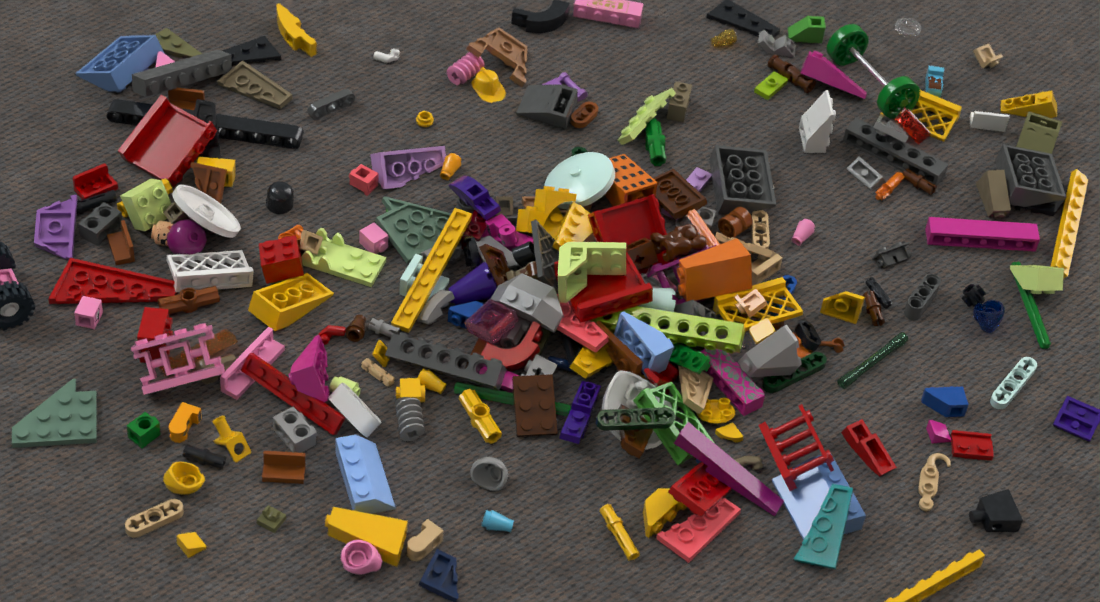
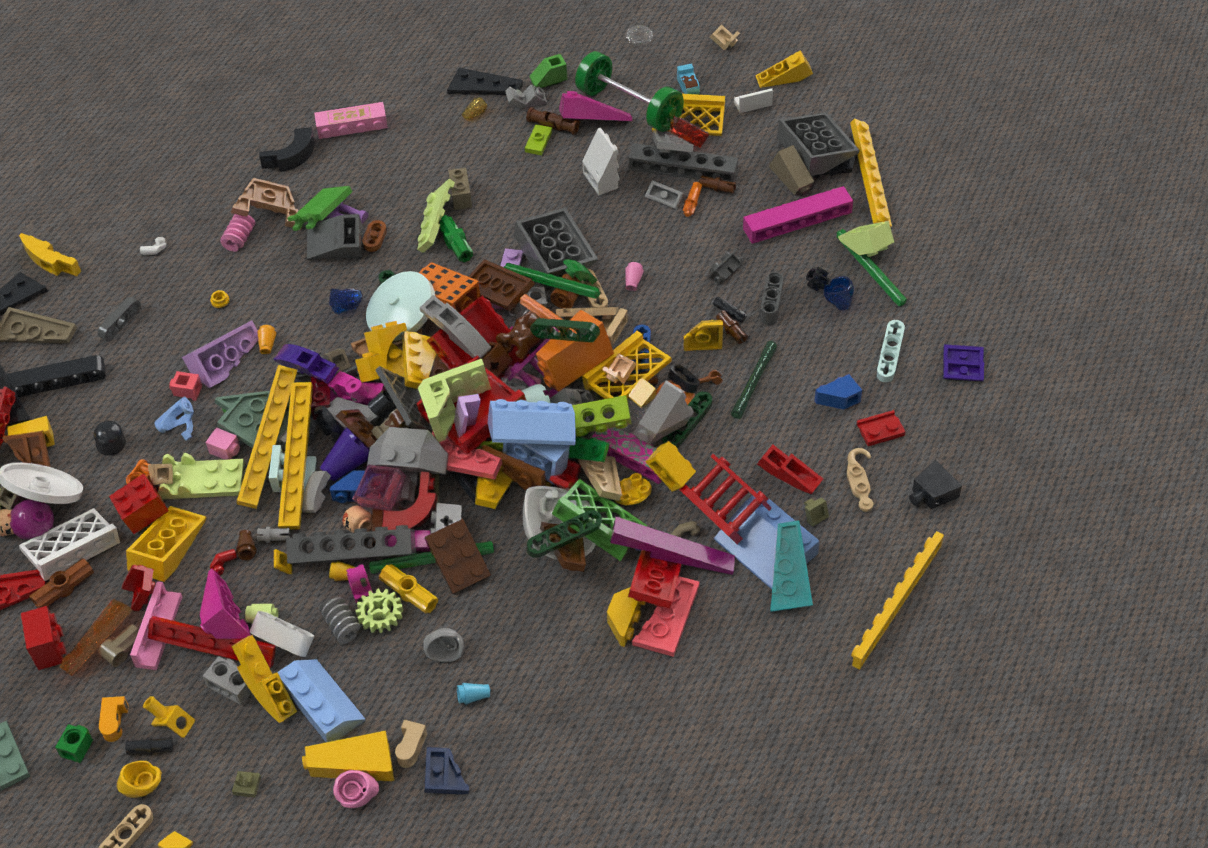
camera: 15 degrees left, 5 degrees up
bright pink fence [131,323,225,395] -> none
dark orange panel [262,451,306,484] -> none
tan axle [361,358,395,387] -> none
yellow brick [396,378,425,407] -> none
yellow piece [471,67,506,102] -> none
dark blue arm [547,356,573,372] -> none
dark purple slope [559,381,601,444] -> none
yellow pin [599,504,640,561] -> none
yellow tile [715,423,743,442] -> none
dark pink slope [926,420,951,444] -> none
olive slope [1016,111,1062,154] -> none
none -> red bracket [121,565,155,611]
none -> light blue helmet [155,396,194,441]
none -> yellow slope [232,635,297,723]
none -> yellow plate [237,365,297,509]
none -> bright green tile [287,186,352,231]
none -> clear blue hair [329,289,363,314]
none -> light nougat head [342,505,372,533]
none -> dark pink leg [346,564,373,603]
none -> yellowish green gear [356,588,403,633]
none -> light grey slope [420,295,491,359]
none -> lavender panel [454,394,480,437]
none -> light blue slope [487,399,576,445]
none -> green axle [504,263,600,299]
none -> dark green beam [530,318,600,342]
none -> green slope [563,259,598,285]
none -> yellow brick [645,441,696,492]
none -> olive tile [804,498,829,527]

